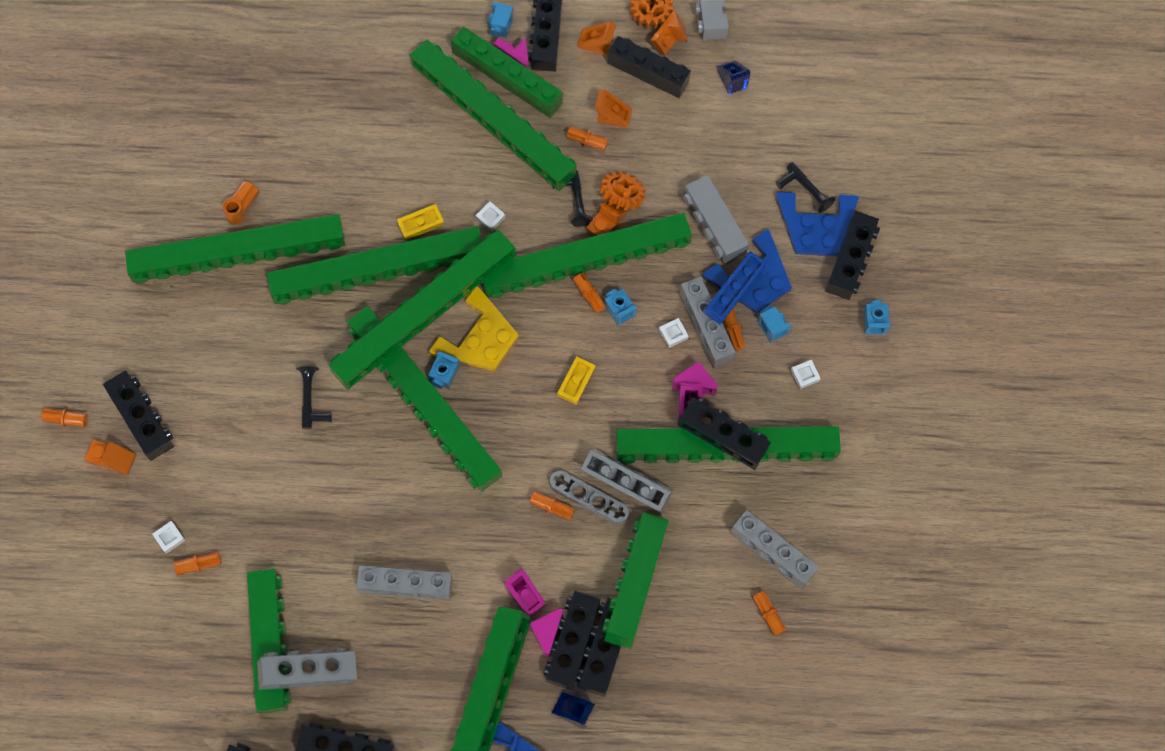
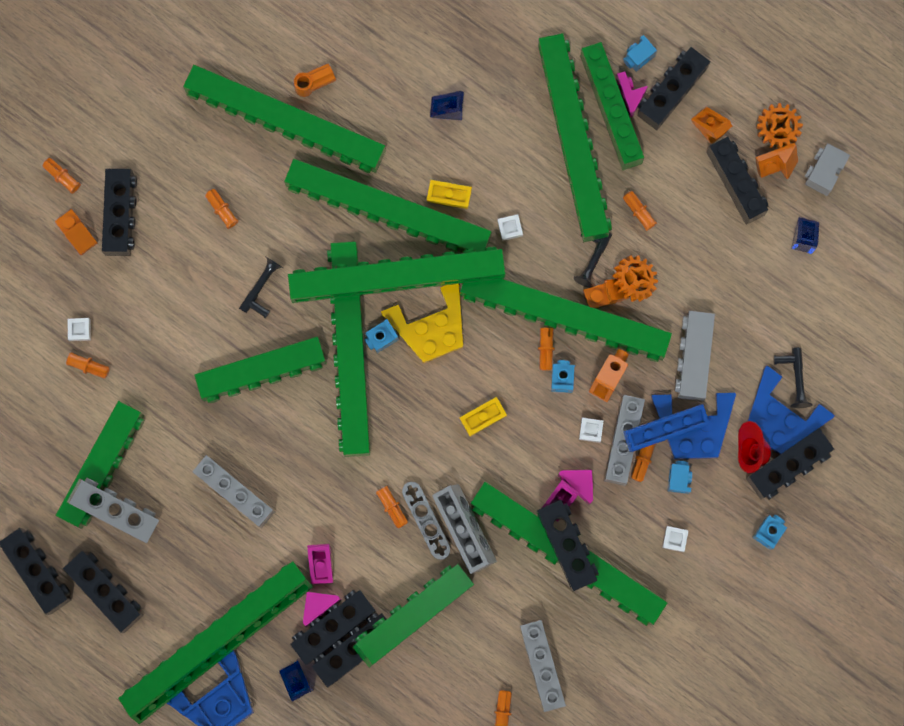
camera: 40 degrees right, 10 degrees up
orange slope [595,89,632,128] -> none
none -> green brick [194,337,326,403]
none -> orange axle [205,189,239,229]
none -> clear blue slope [430,91,464,120]
none -> orange torso [589,349,629,402]
none -> red piece [738,421,771,473]

